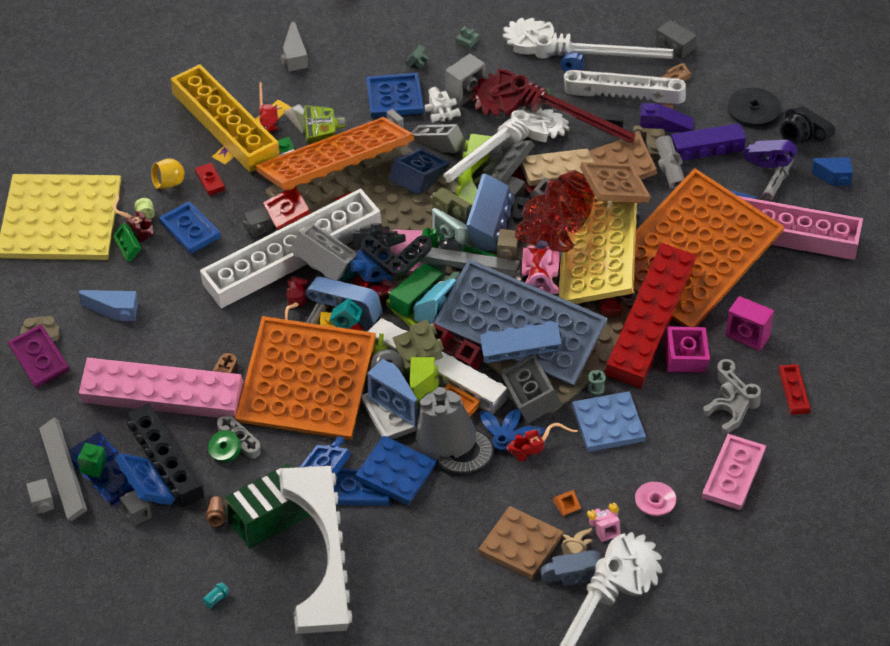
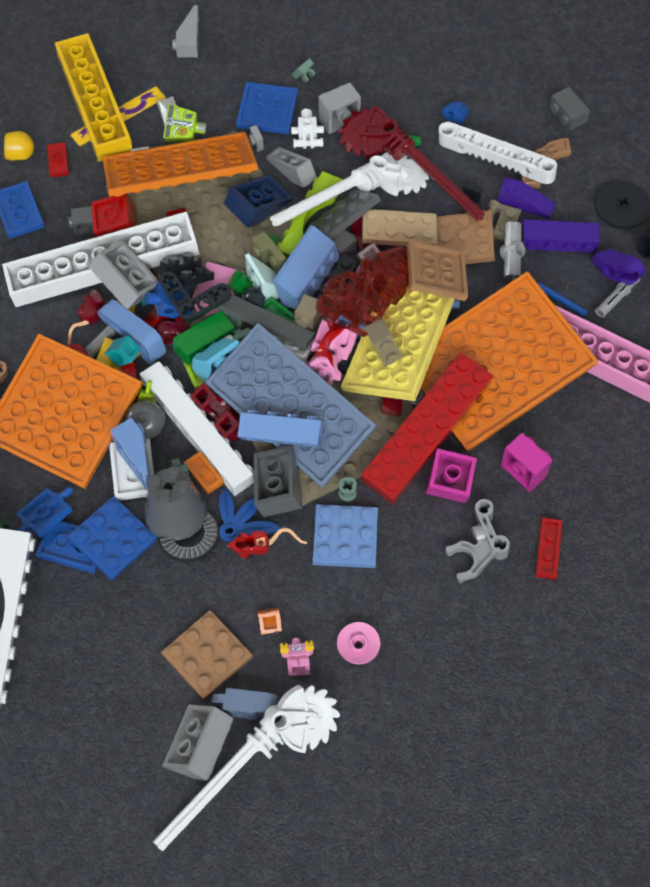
camera: 15 degrees right, 15 degrees up
red animal [260,82,278,132] -> none
green plate [277,137,295,155] -> none
olive plate [393,319,444,372] -> none
lime slope [410,357,439,410] -> none
sand green tile [456,26,479,49] -> none
white piece [503,18,673,59] -> none
tan piece [562,528,592,555] -> none
bright pink plate [702,434,766,510] -> none
none -> light grey slope [162,704,234,781]
none -> dark tan brick [364,318,402,367]

